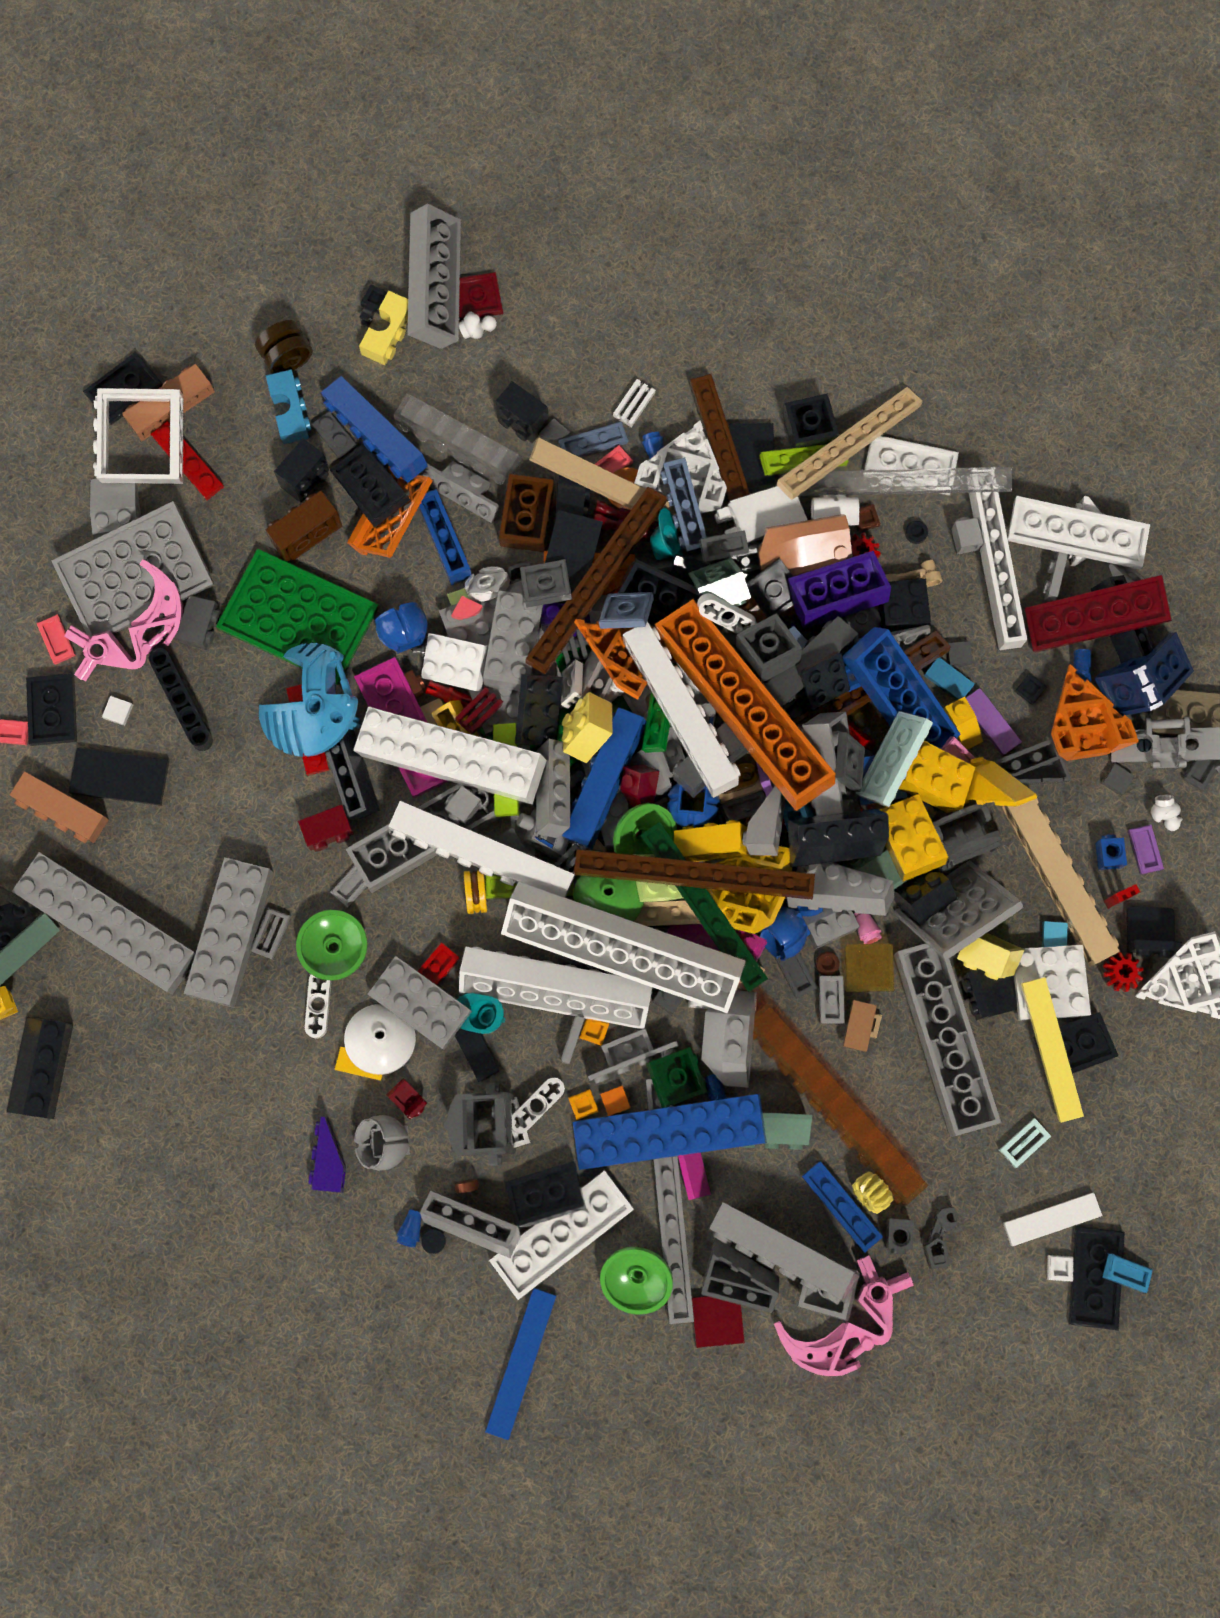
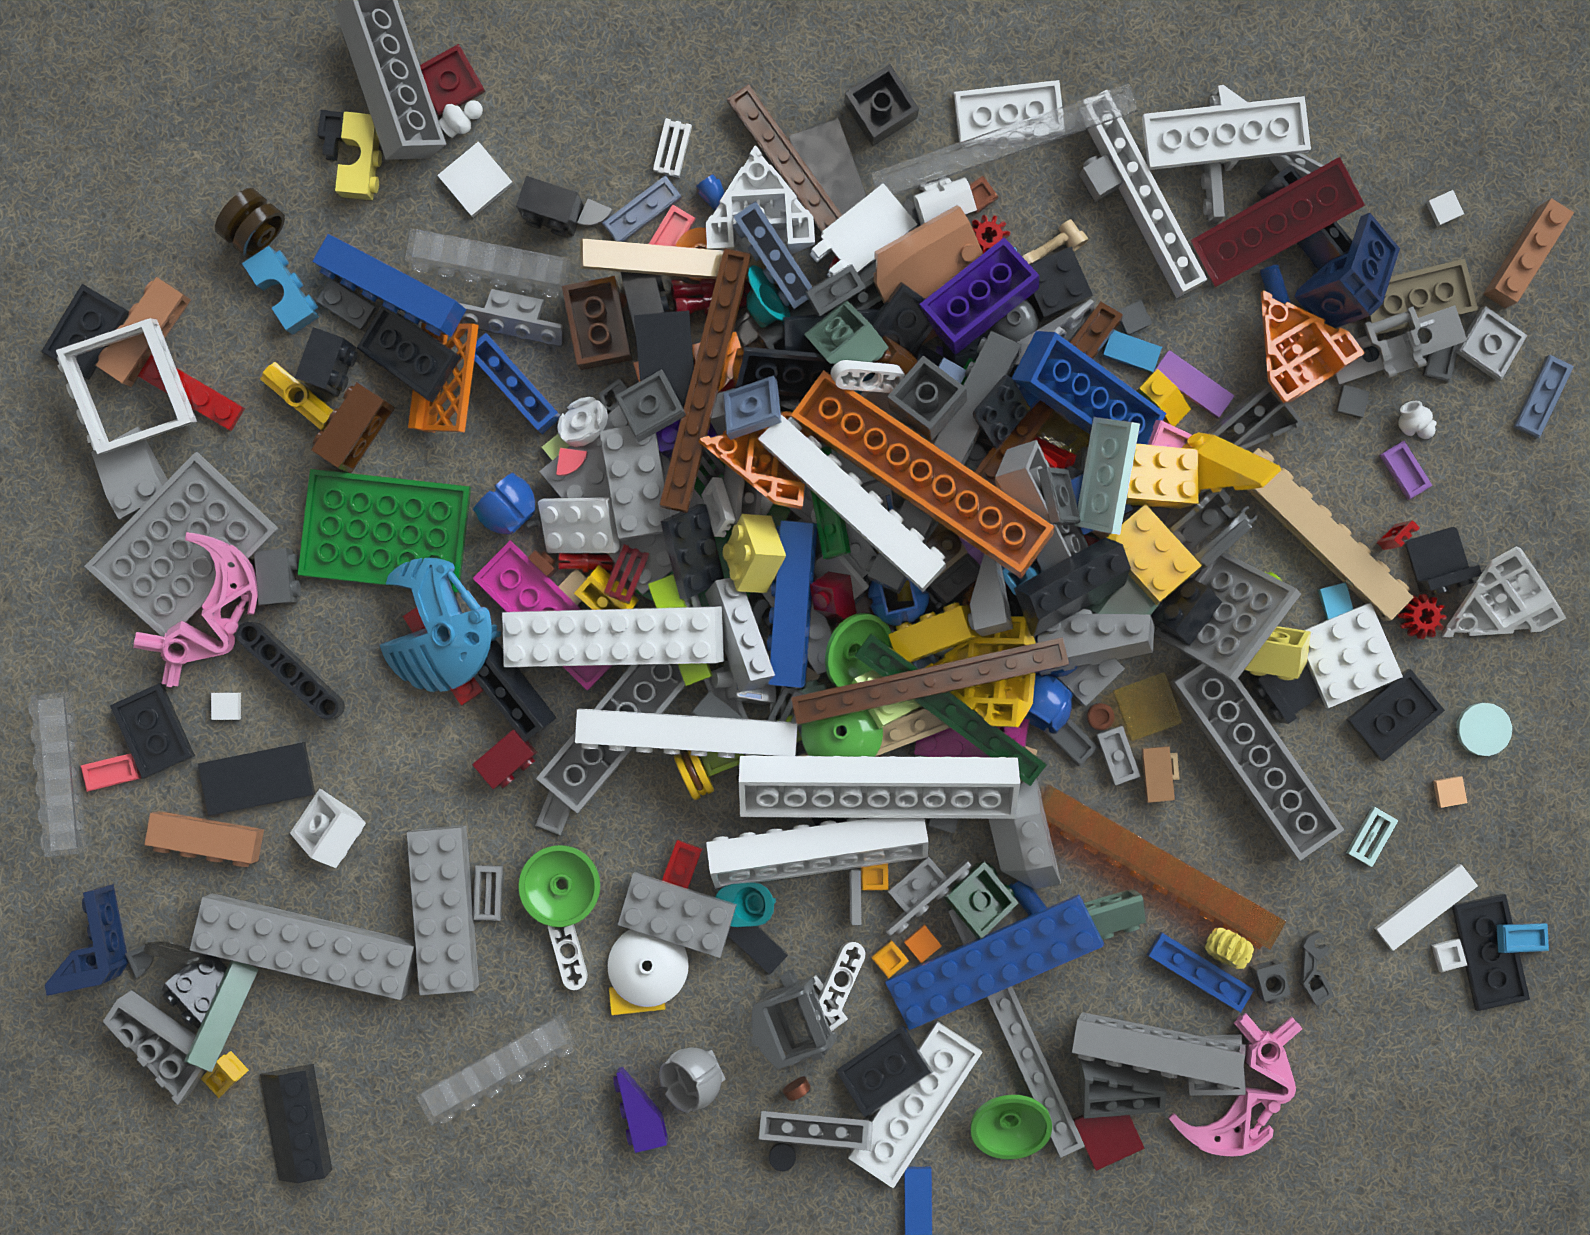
camera: 20 degrees left, 10 degrees up
coral tile [36,614,76,665] -> none
dark red bracket [386,1078,427,1120] -> none
blue cone [396,1210,422,1248] -> none
light grey brick [445,786,482,826] -> none
dark pink tile [678,1153,711,1200] -> none
lime tile [759,444,849,476] -> none
tan plate [777,387,922,500] -> none
bright pink cone [854,913,882,945] -> none
black tile [905,521,928,544] -> none
black tile [1014,673,1047,705] -> none
light yellow tile [1021,977,1084,1123] -> none
blue brick [1095,835,1127,870] -> none
none -> yellow piece [260,362,333,431]
none -> white slope [290,789,366,868]
none -> clear brick [416,1012,577,1125]
none -> white tile [438,142,513,217]
none -> light nougat tile [1433,776,1467,808]
none -> light aqua tile [1456,703,1512,756]

